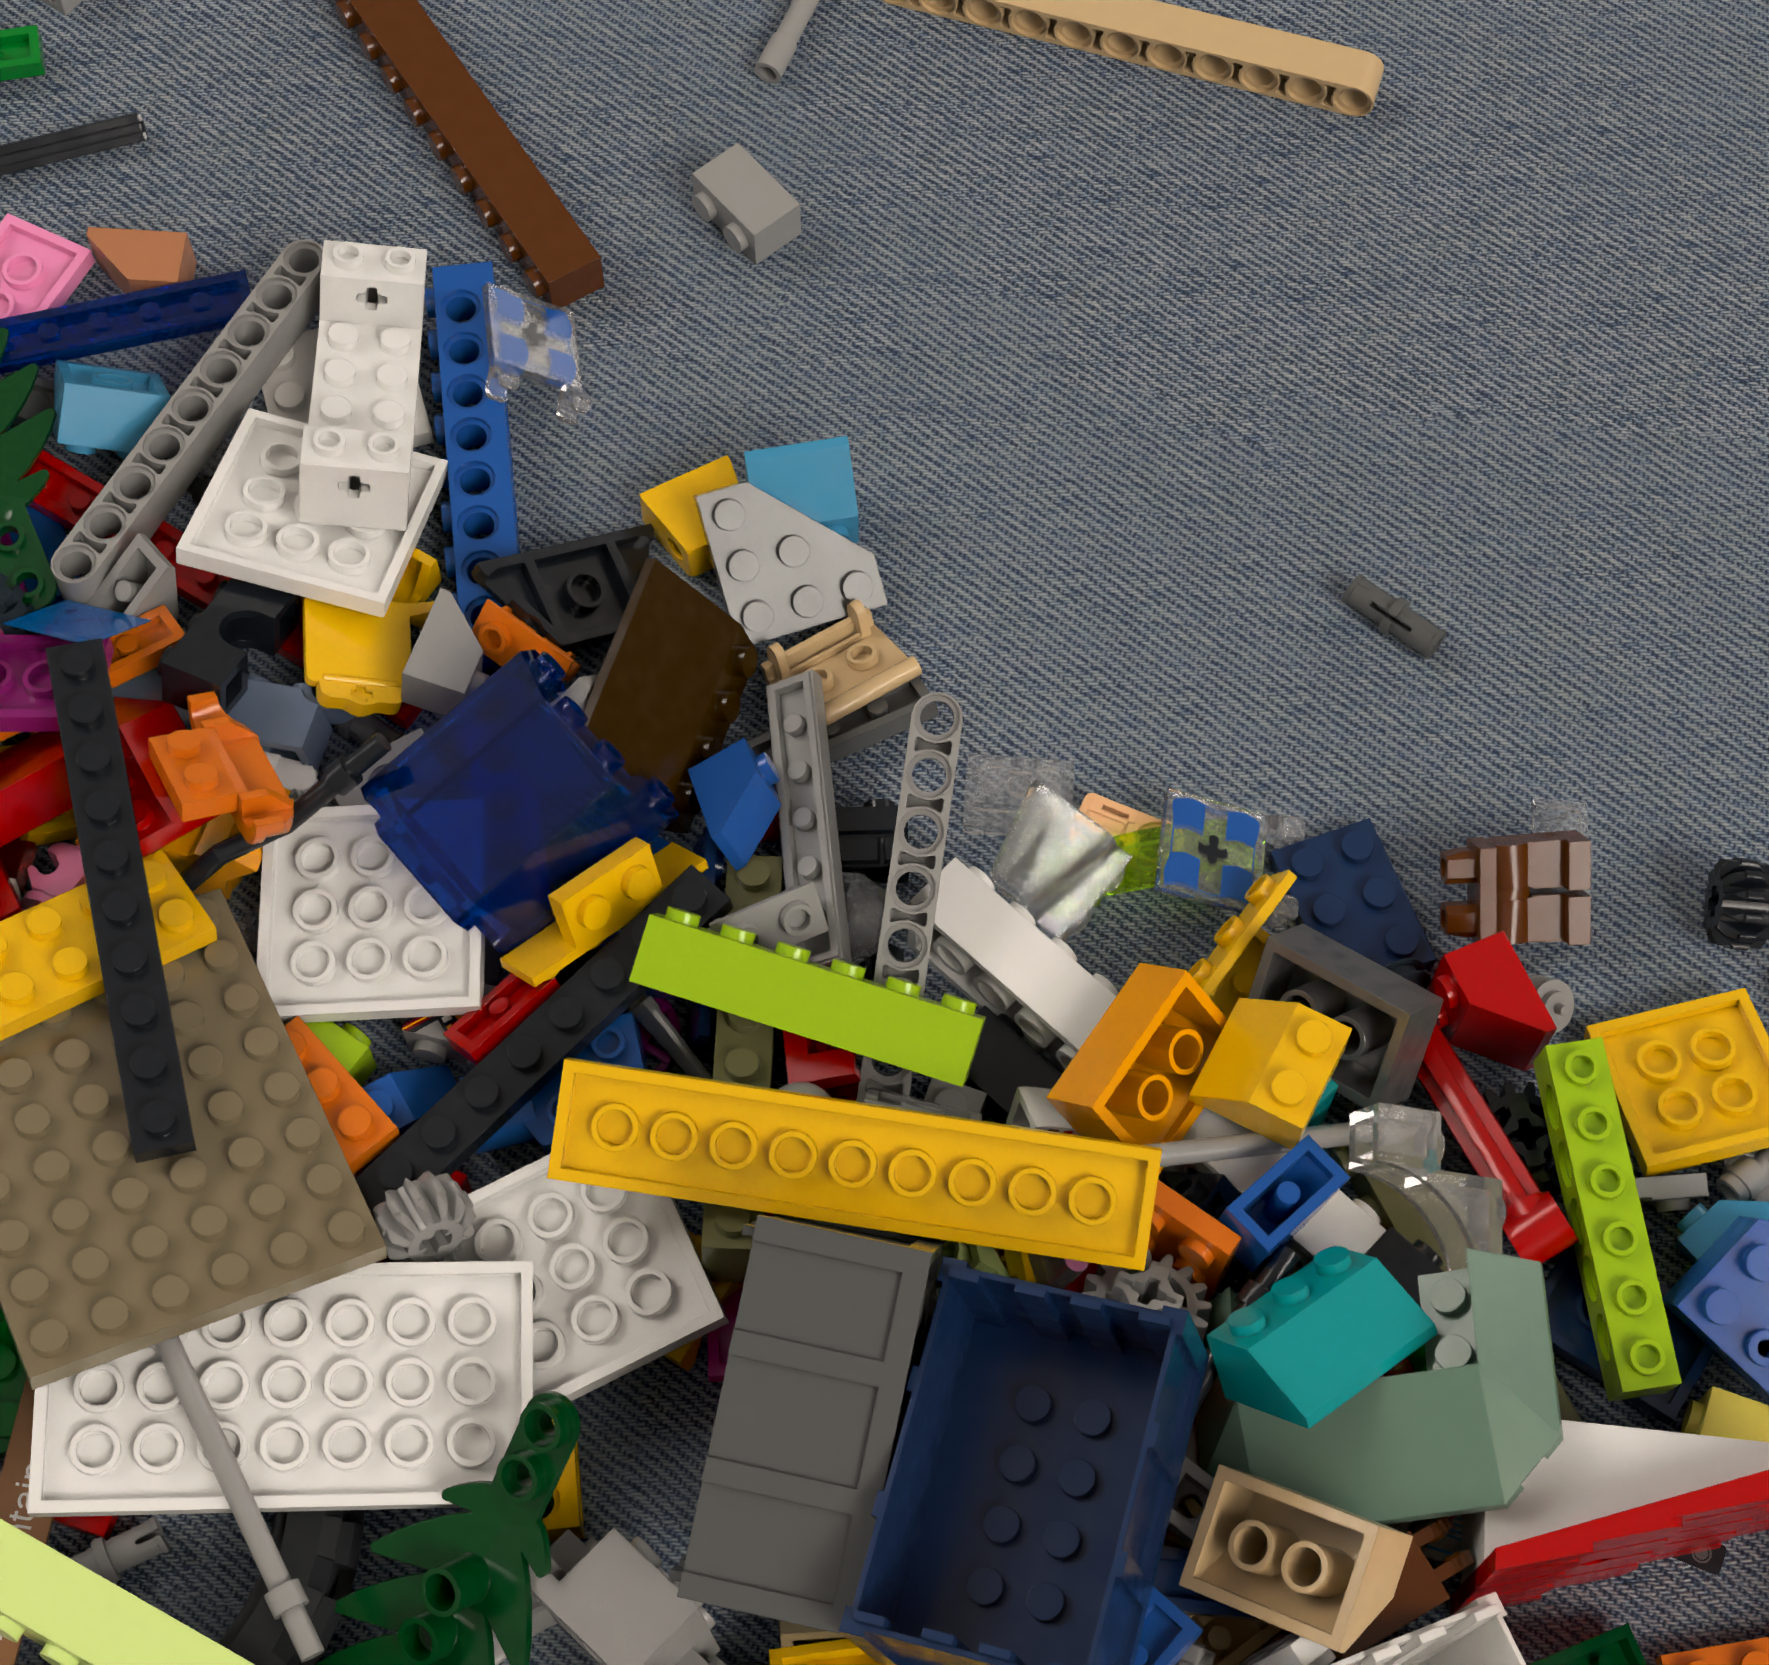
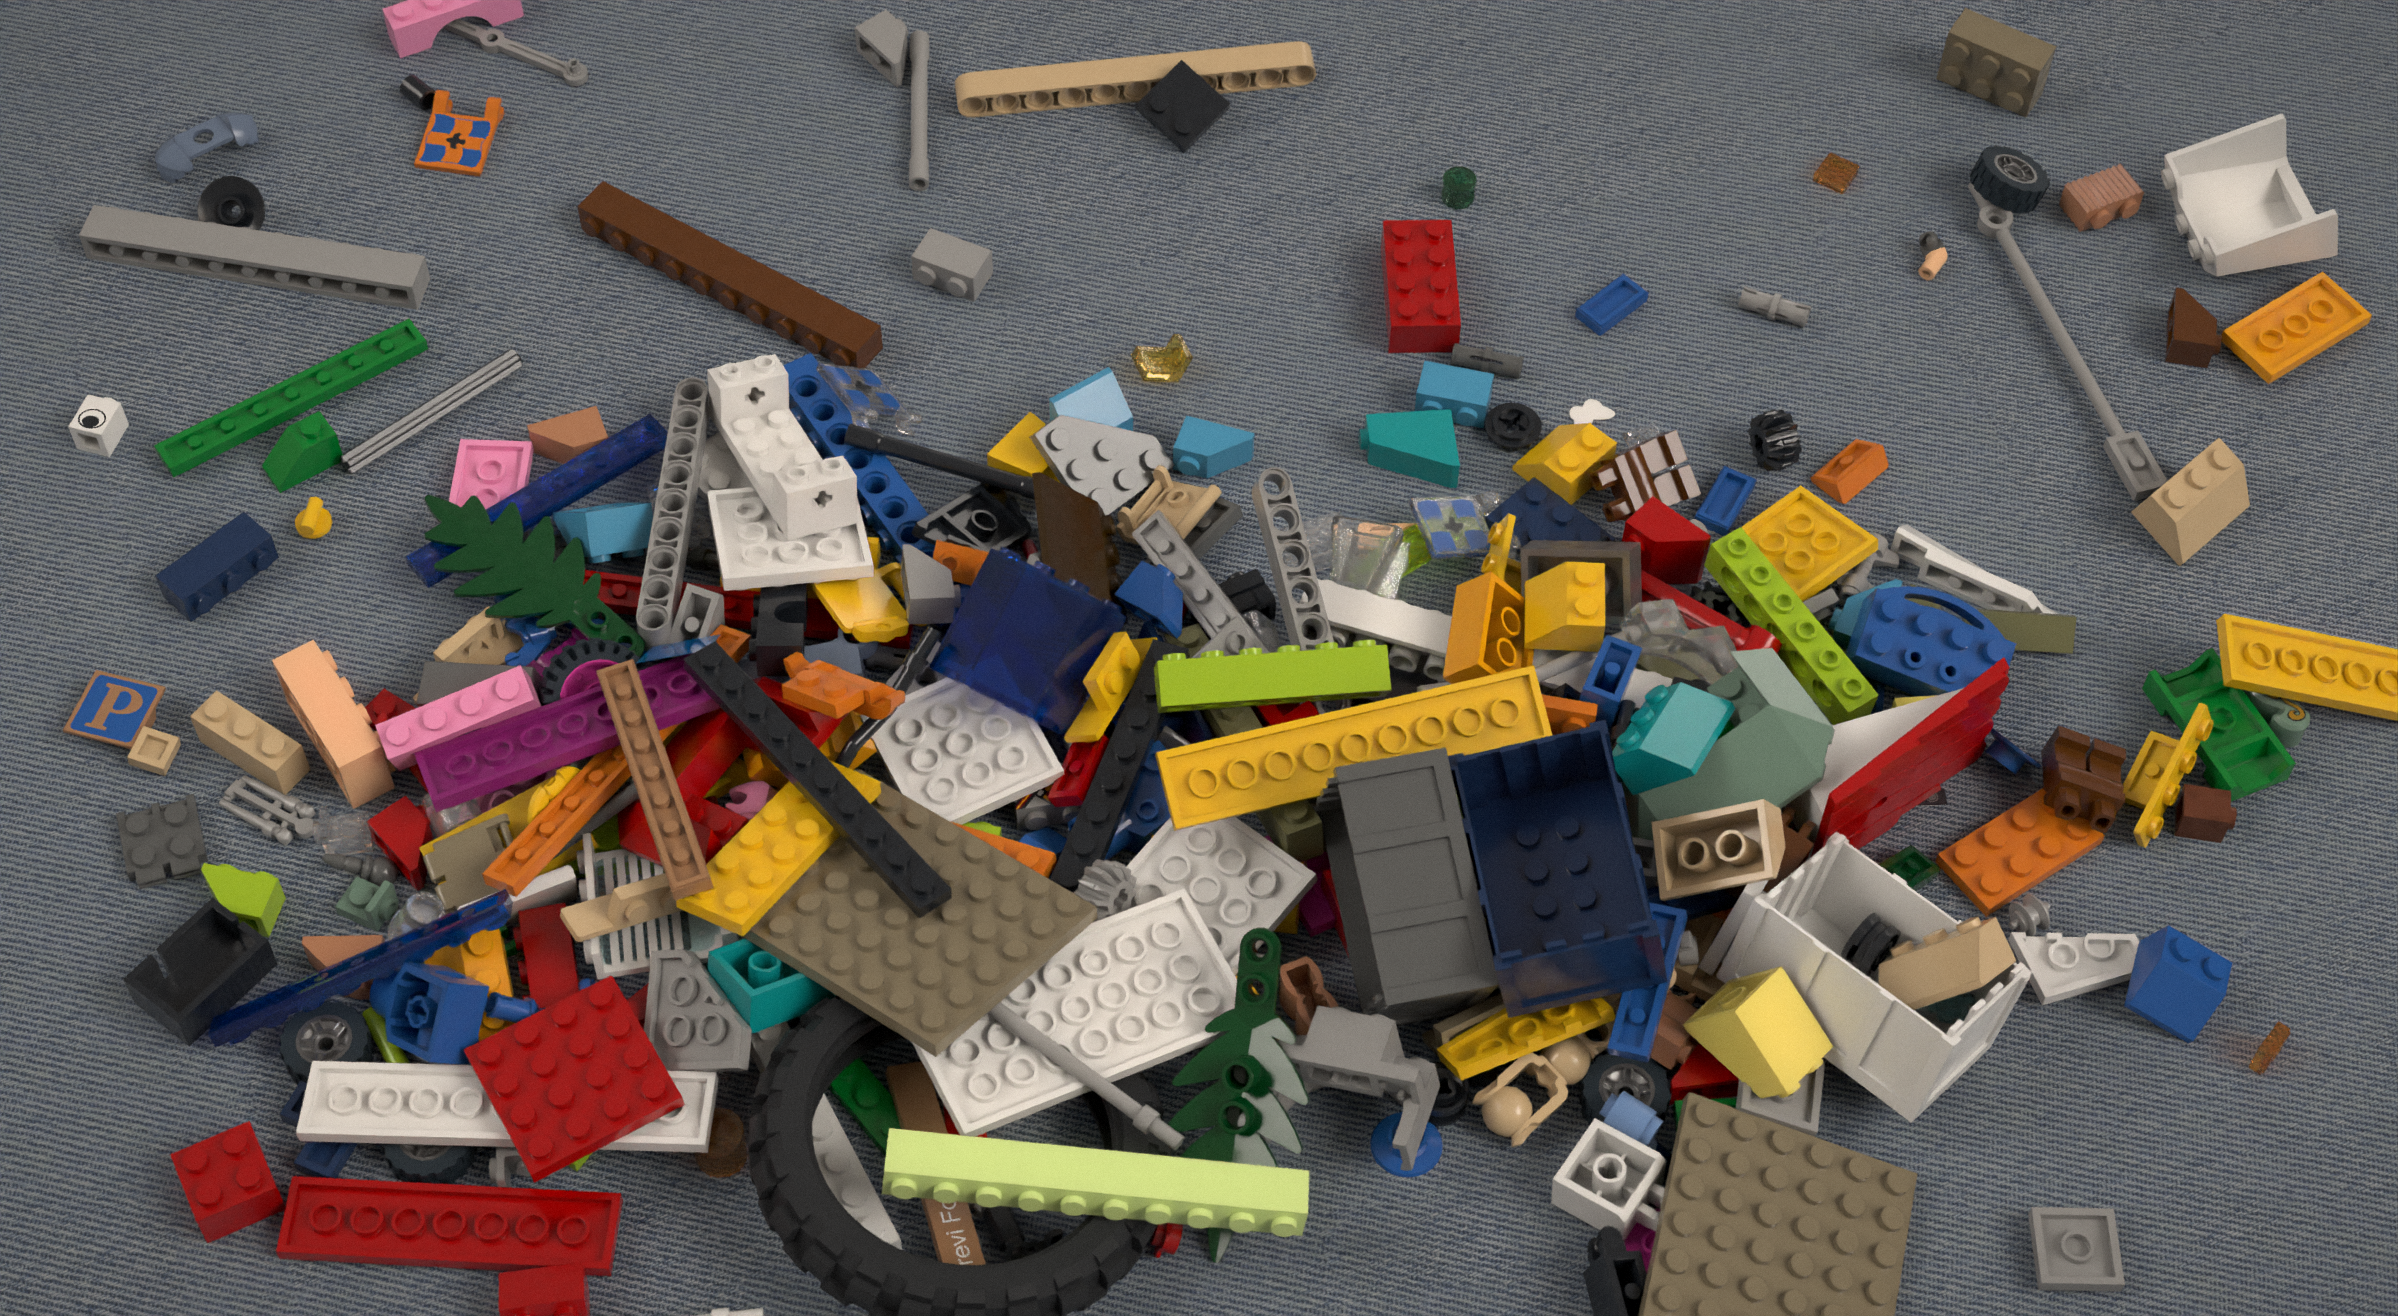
camera: 25 degrees left, 10 degrees down
none -> black piece [844,423,1035,500]
none -> clear yellow bracket [1131,334,1193,382]
none -> black plate [1136,60,1230,153]
none -> dark azure slope [1173,415,1255,478]
none -> nougat brick [1279,956,1339,1036]
none -> teal slope [1359,409,1460,488]
none -> red brick [1381,220,1461,353]
none -> dark azure brick [1415,361,1494,428]
none -> clear green wheel [1441,166,1477,209]
none -> black gear [1484,403,1542,452]
none -> yellow slope [1512,423,1617,505]
none -> white sticker [1570,399,1615,424]
none -> blue tile [1575,273,1649,336]
none -> blue tile [1694,466,1757,536]

